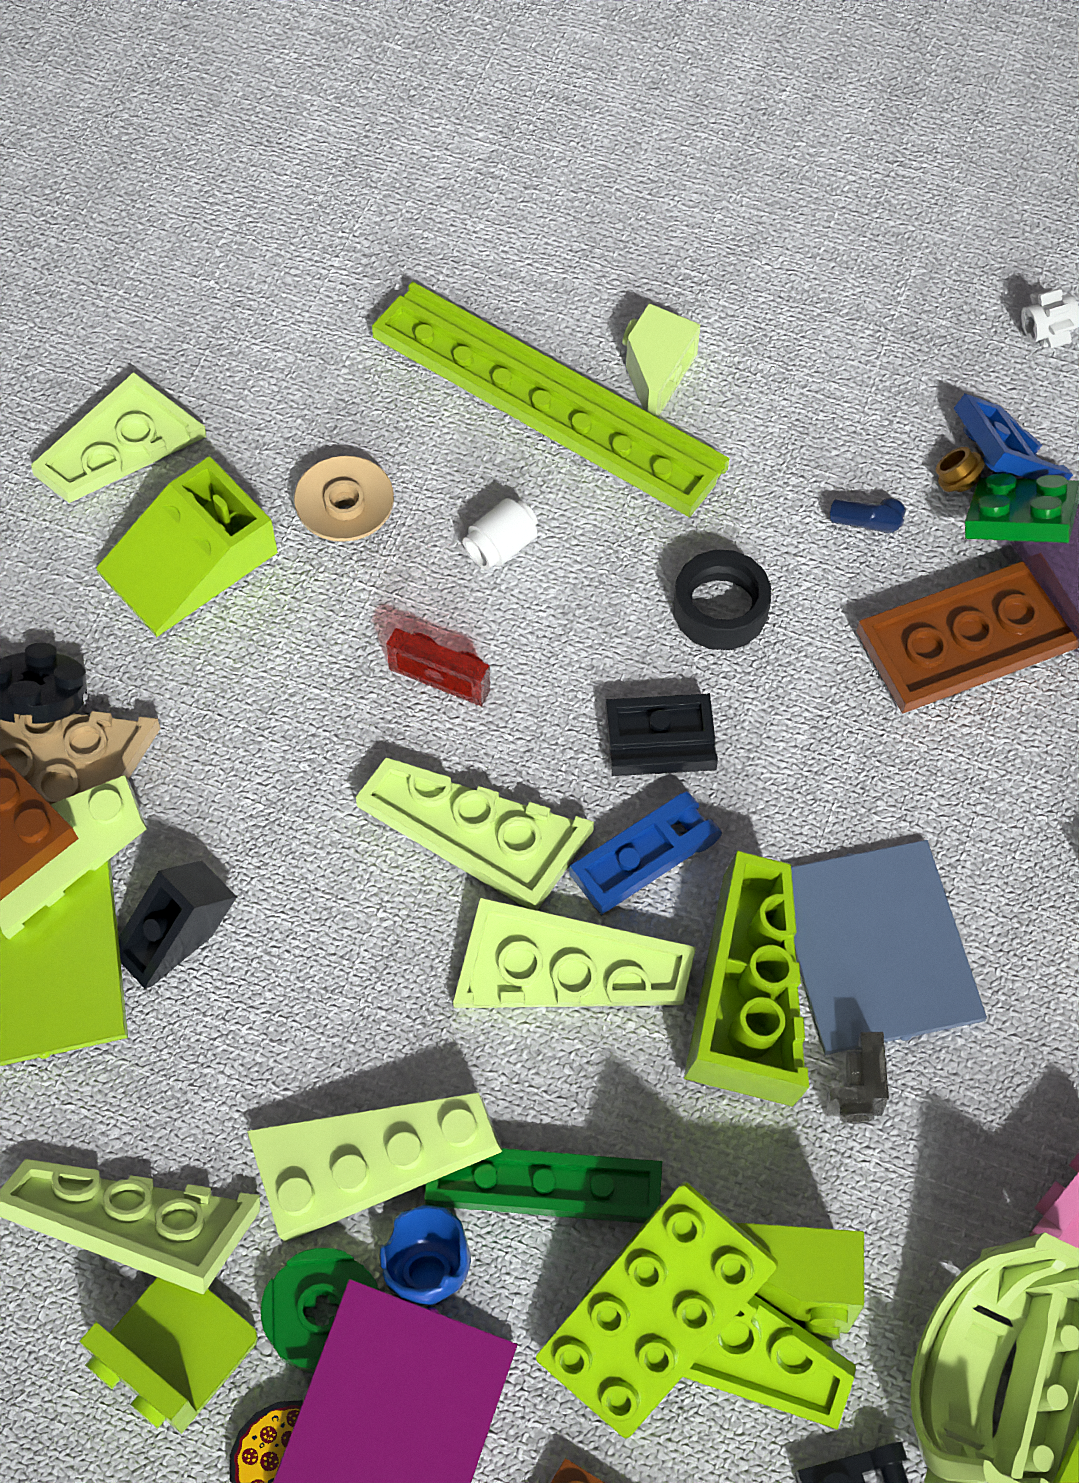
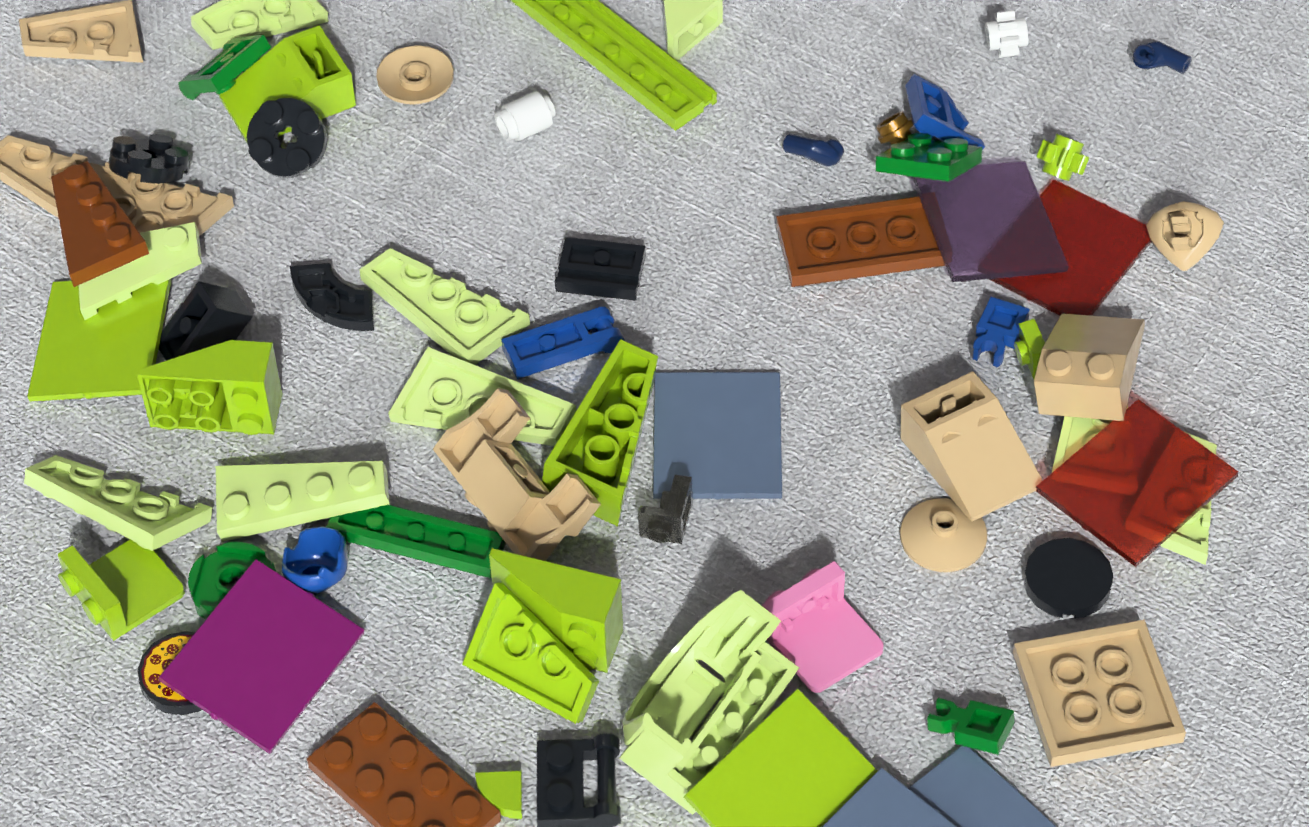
camera: 15 degrees right, 10 degrees down
clear red plate [386,628,491,707] -> none
lime bracket [536,1182,778,1438] -> none
black tyre [673,549,771,650] -> none
none -> lime slope [137,340,283,435]
none -> green plate [178,35,272,100]
none -> black plate [247,98,328,178]
none -> black tile [290,263,374,331]
none -> tan bracket [433,388,601,561]

